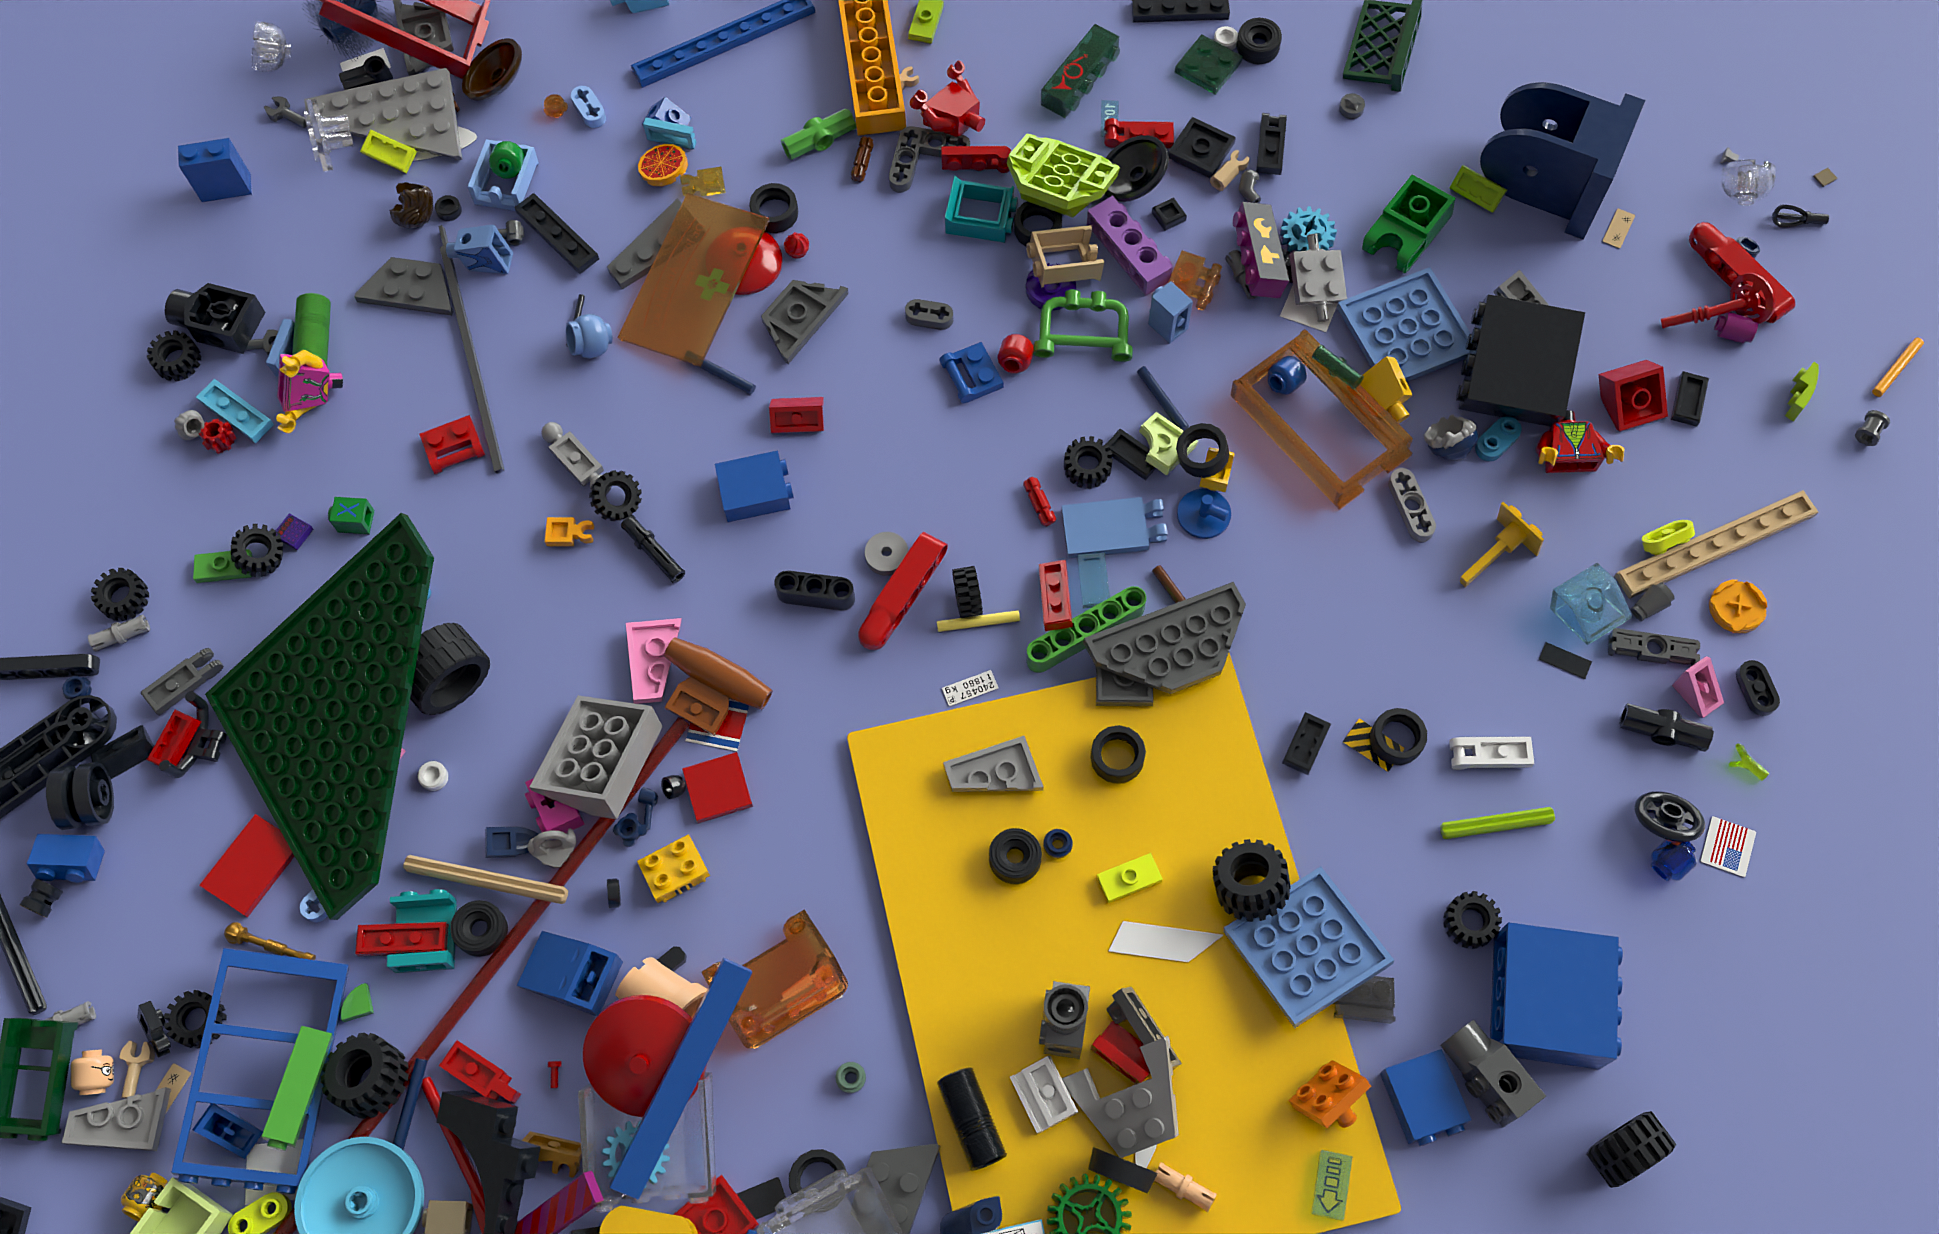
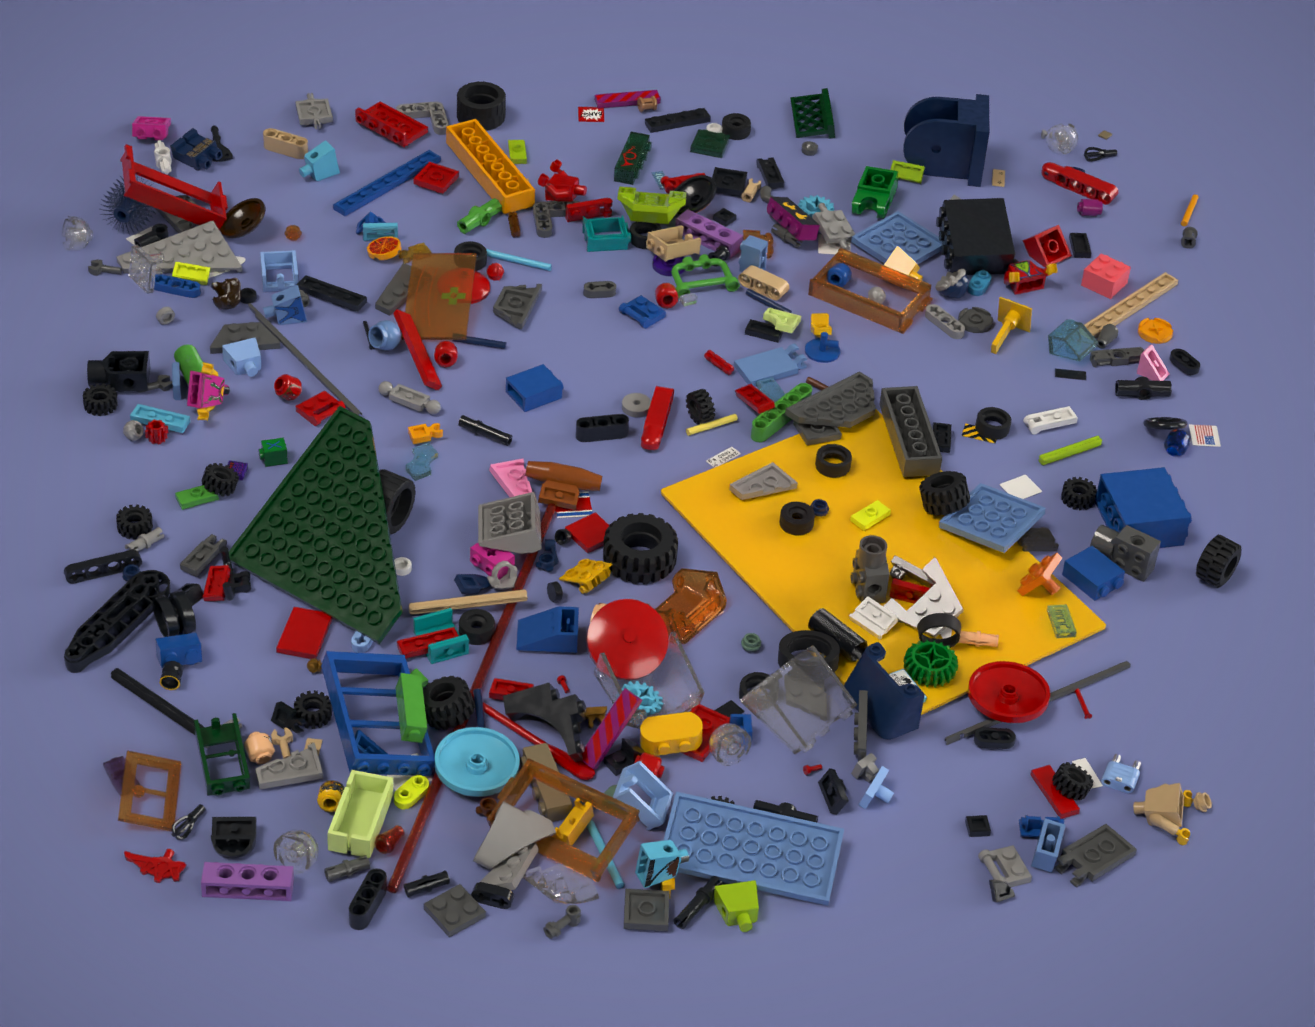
camera: 25 degrees left, 25 degrees down
blue brick [178,138,252,202] -> none
green head [489,141,524,179] -> none
light blue beam [571,86,606,128] -> none
black tyre [589,470,642,521] -> none
blue tile [610,957,752,1200] -> none
red panel [769,397,824,433] -> none
black tyre [1064,436,1113,489] -> none
white sticker [1109,921,1223,962] -> none
black tyre [1176,423,1229,478] -> none
clear green pin [1312,345,1364,390] -> none
neon yellow plate [1641,520,1695,555] -> none
red dish [1661,273,1775,328] -> none
clear neon green bar [1729,743,1770,781] -> none
lime slope [1784,362,1819,422] -> none
none -> blue beam [151,274,201,298]
none -> light grey tile [156,307,175,325]
none -> light blue torso [222,338,261,377]
none -> red head [274,374,302,400]
none -> red tile [393,309,442,390]
none -> clear light blue tile [405,442,438,481]
none -> red plate [413,162,459,194]
none -> red head [434,341,458,368]
none -> medium azure bar [486,249,552,271]
none -> black tyre [603,513,678,584]
none -> clear piece [680,293,697,307]
none -> black bush [708,245,730,267]
none -> tan beam [738,265,790,301]
none -> black tyre [778,630,840,680]
none -> light grey piece [868,287,886,306]
none -> dark grey brick [879,386,942,477]
none -> dark grey tile [958,307,993,333]
none -> white sticker [1000,475,1042,499]
none -> coral brick [1081,253,1131,299]

